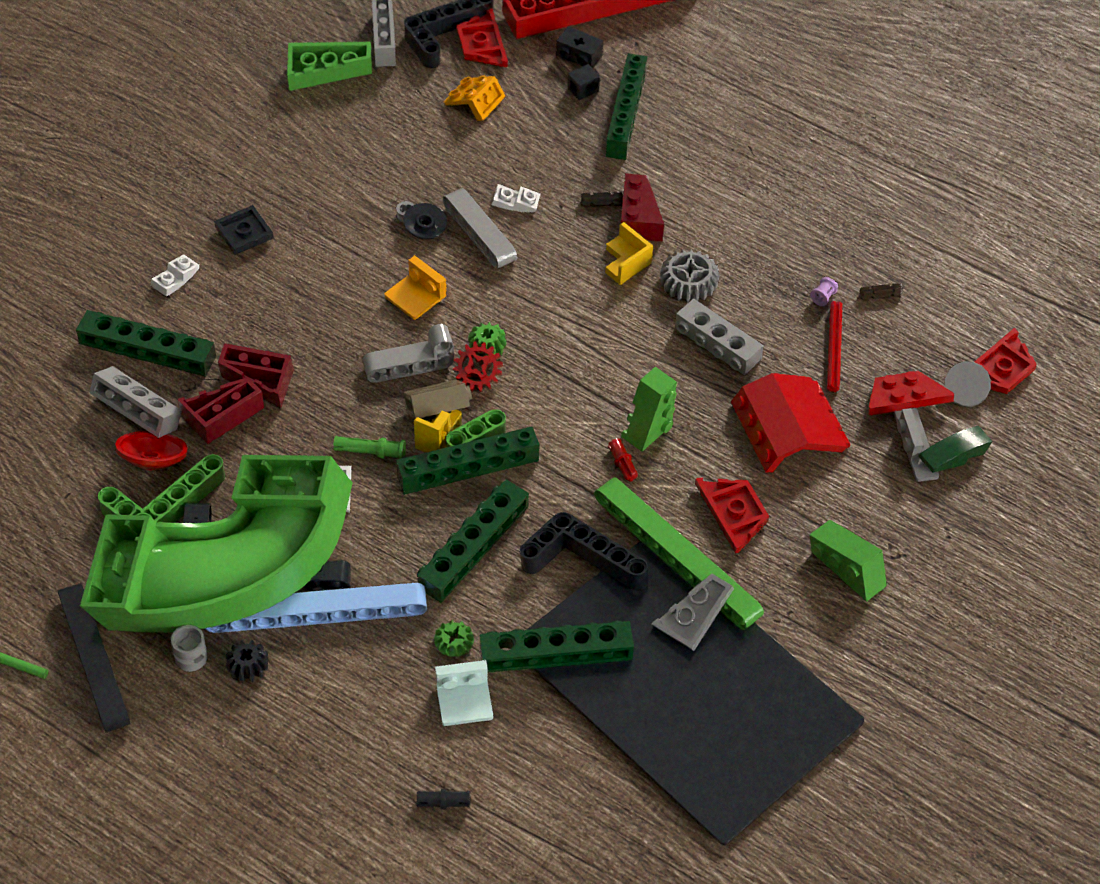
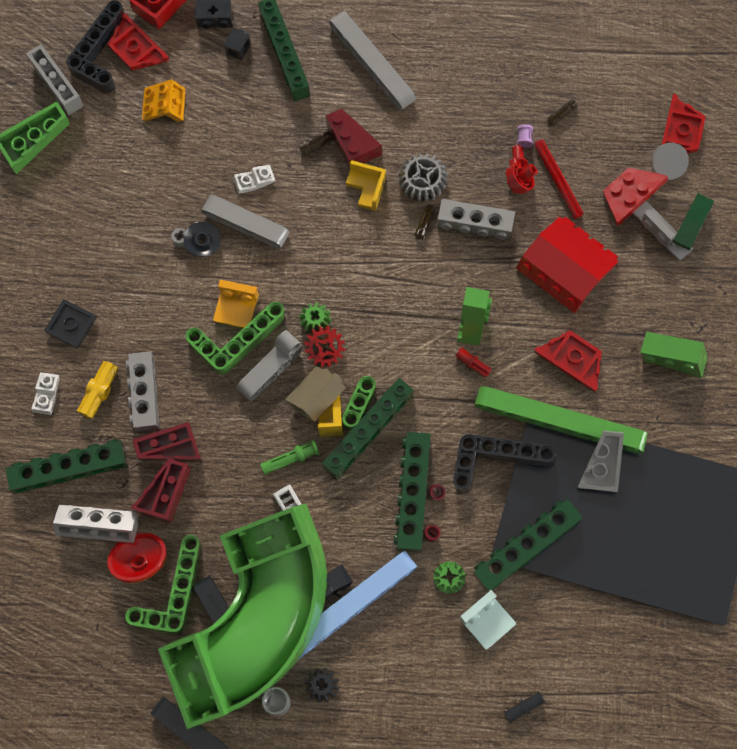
camera: 25 degrees left, 20 degrees up
none -> yellow piece [77,361,119,419]
none -> light grey brick [126,351,160,432]
none -> bright green beam [185,302,285,375]
none -> light grey beam [329,11,416,110]
none -> dark brown axle [415,204,436,239]
none -> dark red hinge [424,525,441,542]
none -> dark red hinge [429,484,446,500]
none -> red pin [506,145,538,194]

